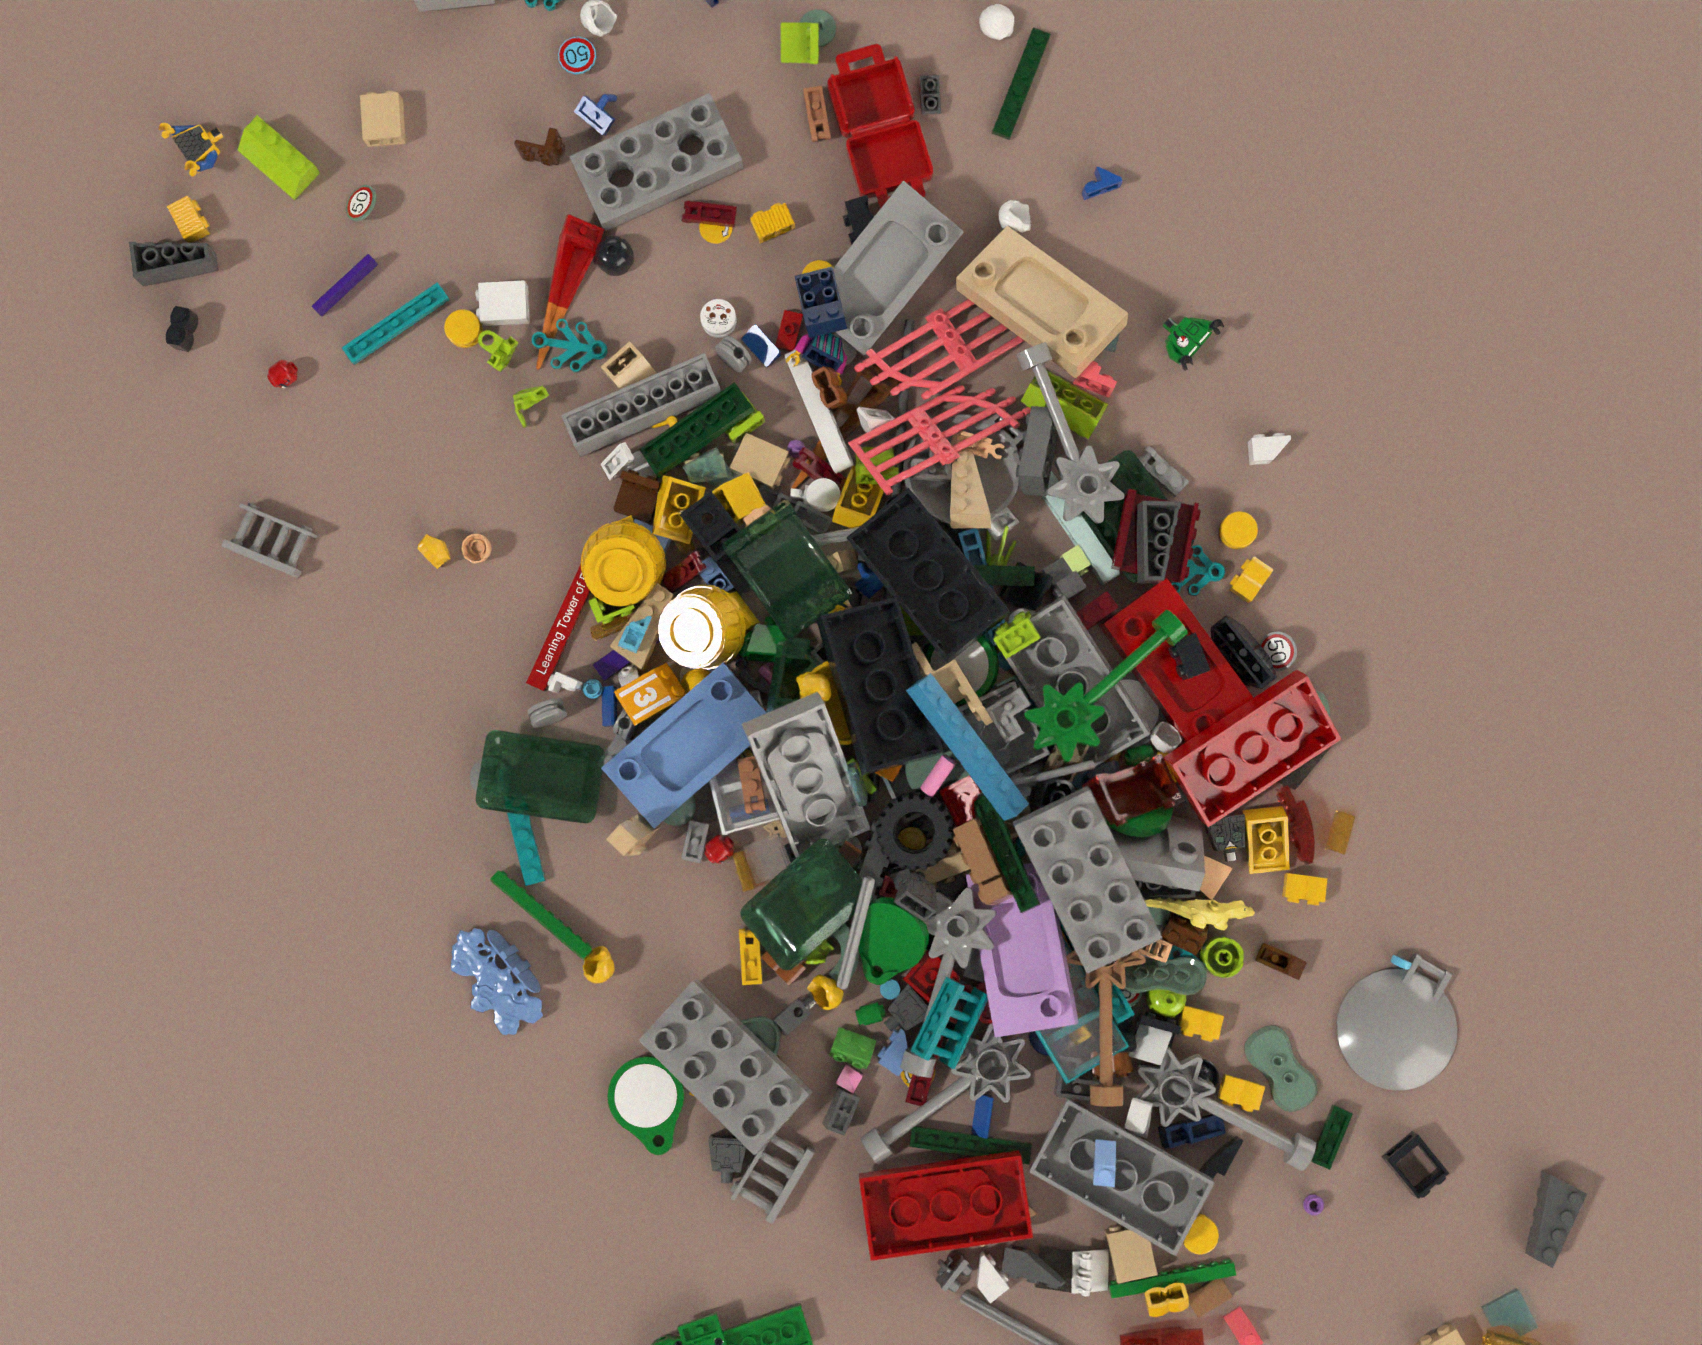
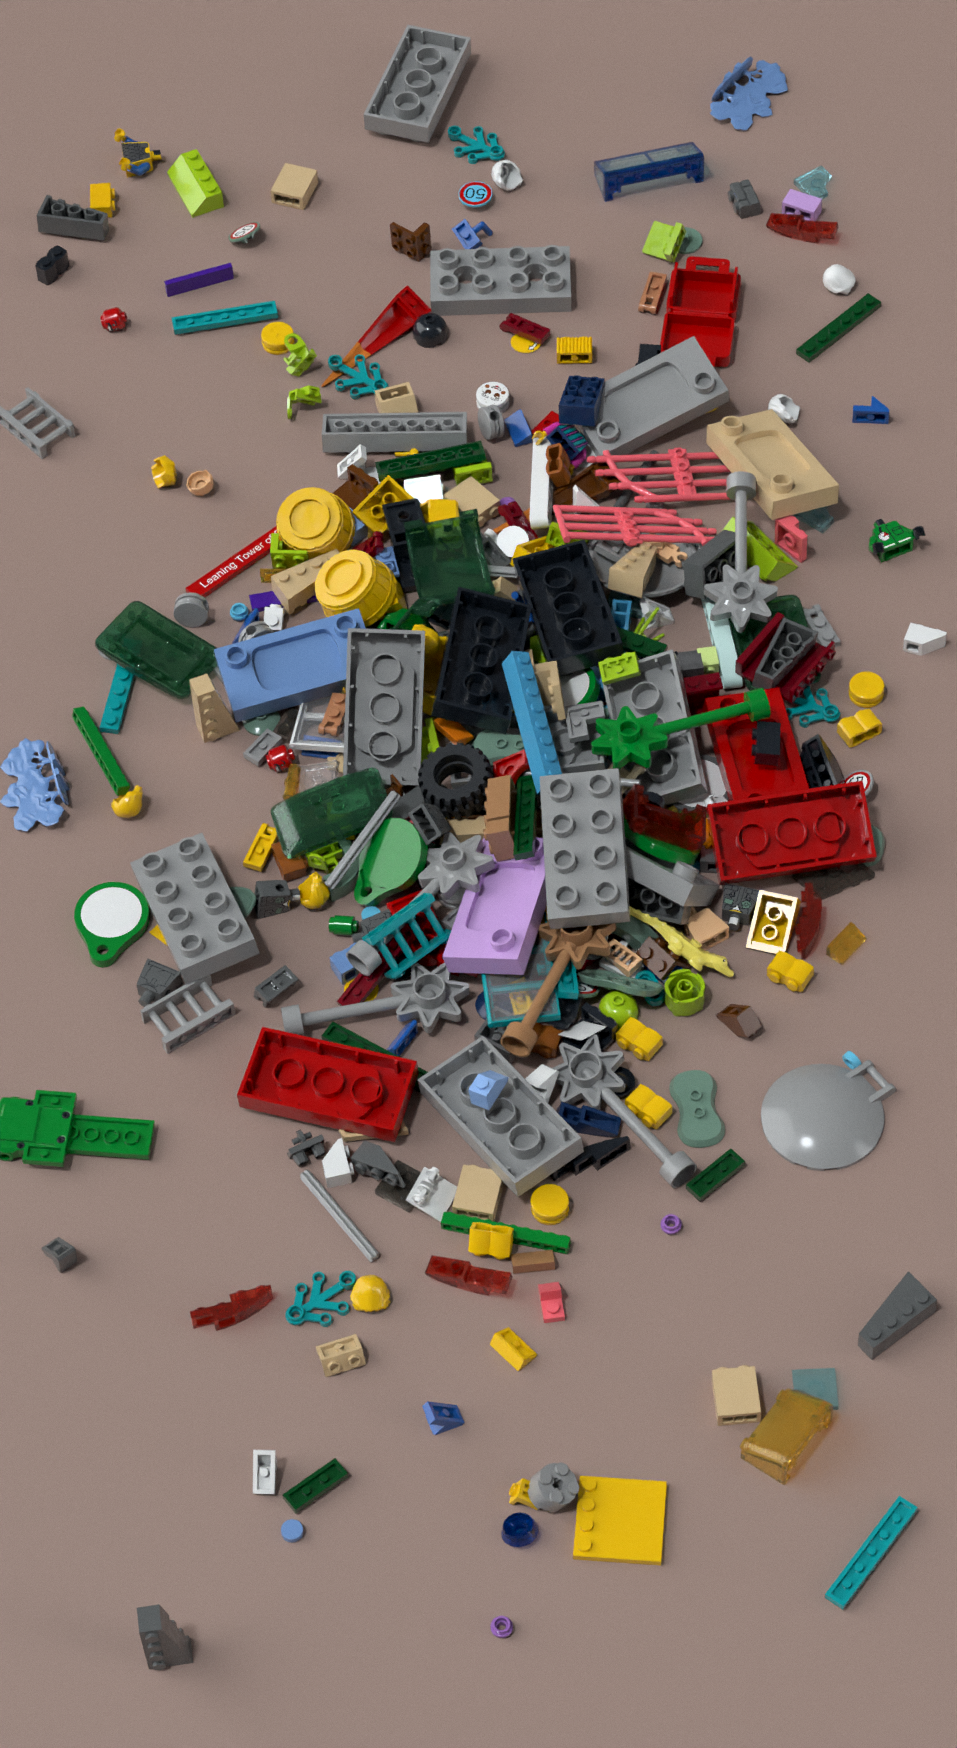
camera: 25 degrees right, 30 degrees down
white brick [476,280,530,326] -> none
white bracket [548,672,584,693] -> none
light orange slope [614,663,686,726] -> none
medium azure slope [618,616,652,653] -> none
bright green bracket [829,1027,877,1069] -> none
bright pink slope [836,1064,863,1093] -> none
clear light blue tile [847,762,868,807] -> none
dark grey slope [920,75,941,115] -> none
bright pink brick [920,754,957,797] -> none
black window [1381,1131,1449,1199] -> none

